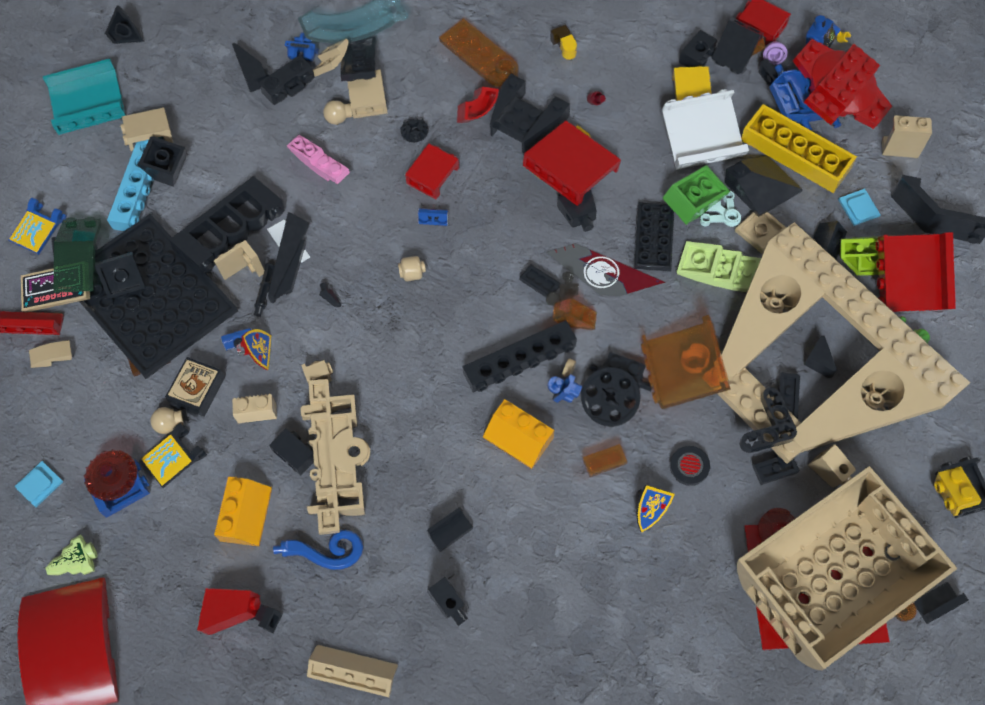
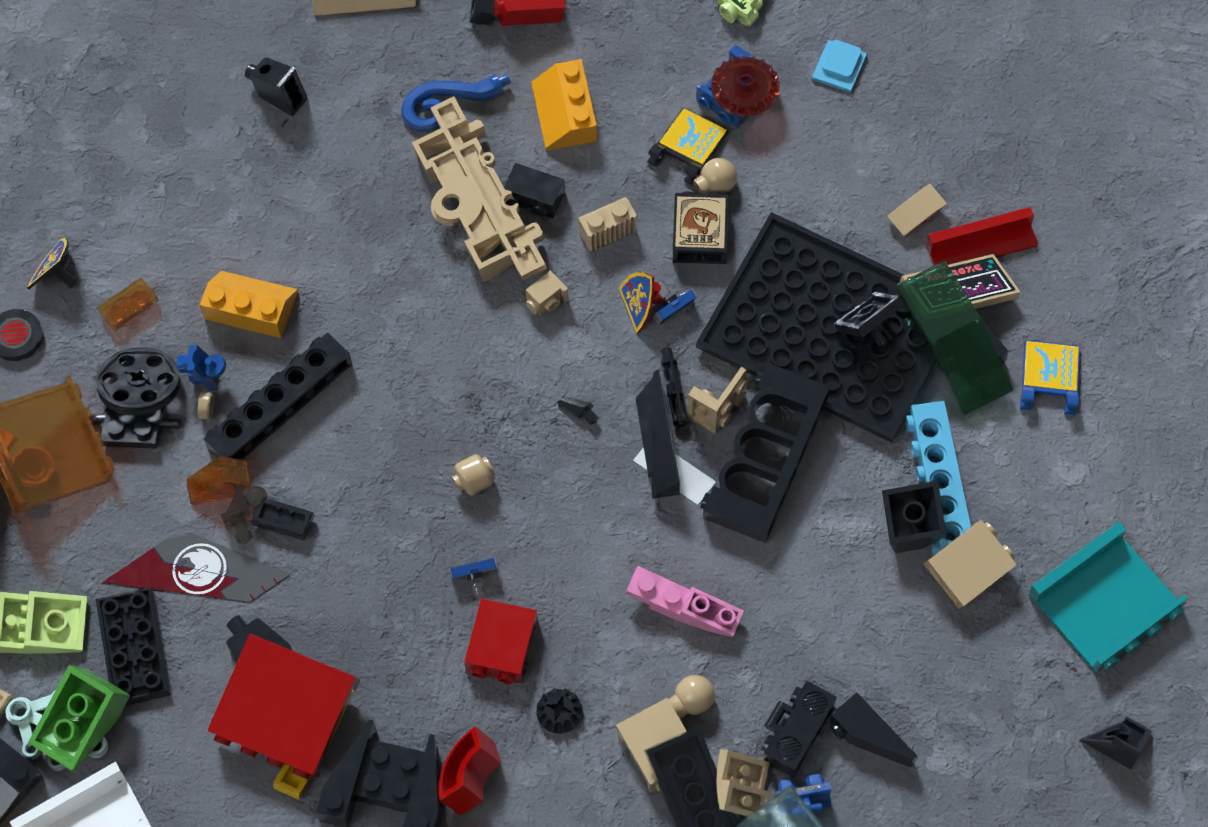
camera: 160 degrees right, 0 degrees up
black panel [427,507,473,552] -> none

